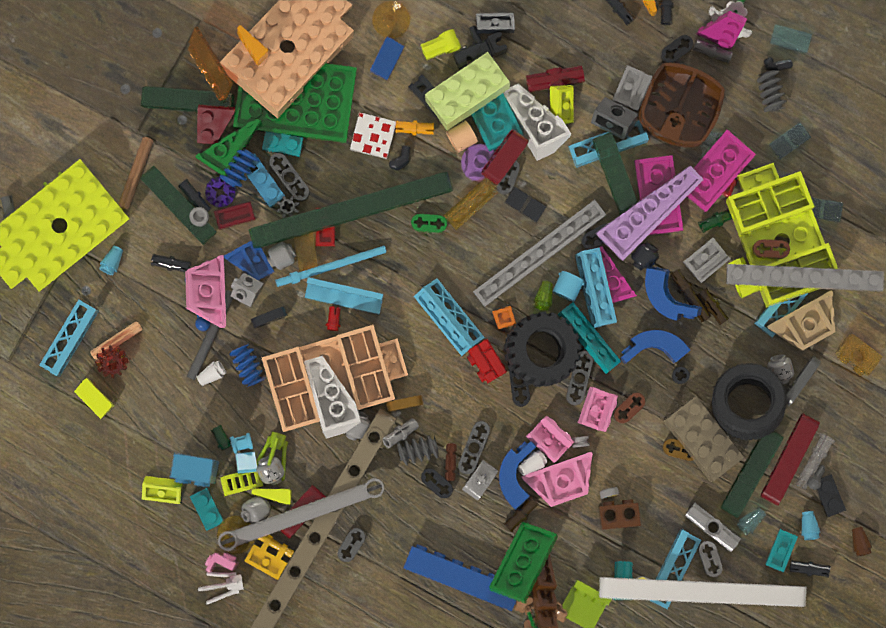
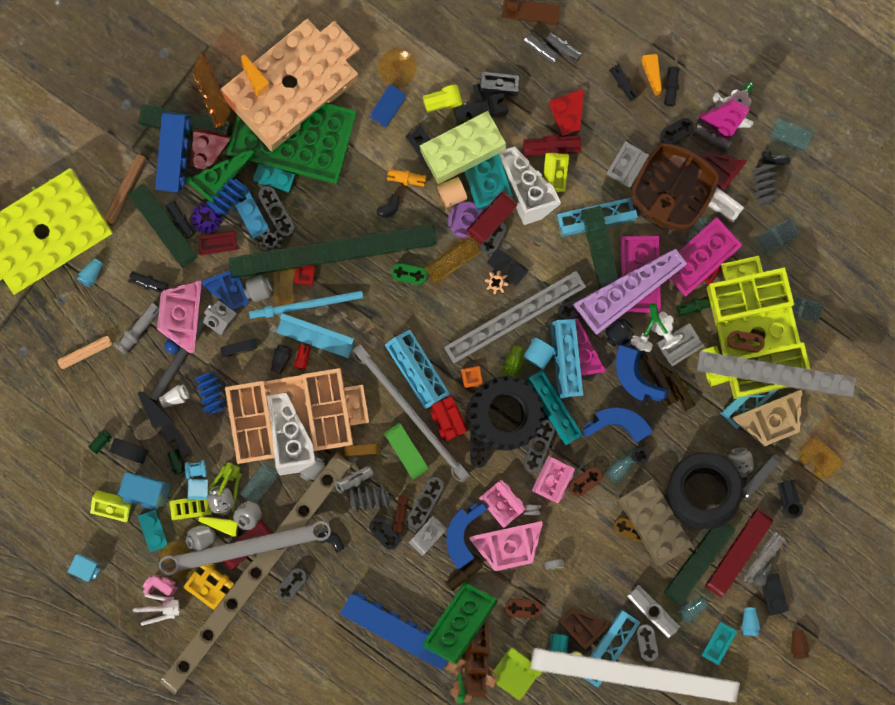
camera: 10 degrees right, 0 degrees up
medium azure fence [39,300,99,377] -> none
neon yellow slope [74,378,115,419] -> none
clear red gear [95,345,128,379] -> none
light grey tile [189,207,209,227] -> none
white tile [350,112,396,159] -> none
white cone [518,450,547,476] -> none
dark grey brick [591,97,638,140] -> none
reddish brown brick [598,499,641,530] -> none
black pin [790,560,830,578] -> none
none -> medium azure brick [68,554,101,582]
none -> dark green pin [88,429,112,454]
none -> black tyre [109,438,149,464]
none -> light grey pin [113,303,159,356]
none -> black slope [137,391,193,457]
none -> blue brick [155,112,191,192]
none -> light grey head [233,501,262,530]
none -> clear light blue tile [240,463,279,504]
none -> black cone [271,344,293,374]
none -> black arm [318,531,345,553]
none -> light grey piece [352,344,470,482]
none -> bright green beam [384,422,429,480]
none -> light nougat gear [485,270,509,294]
none -> copper beam [505,599,542,618]
none -> red wing [548,89,584,137]
none -> reddish brown wing [557,608,612,650]
none -> clear light blue cone [606,456,635,483]
none -> white plant [630,303,683,352]
none -> dark red wing [701,151,747,191]
none -> white tile [708,187,744,223]
none -> black piece [777,480,803,519]

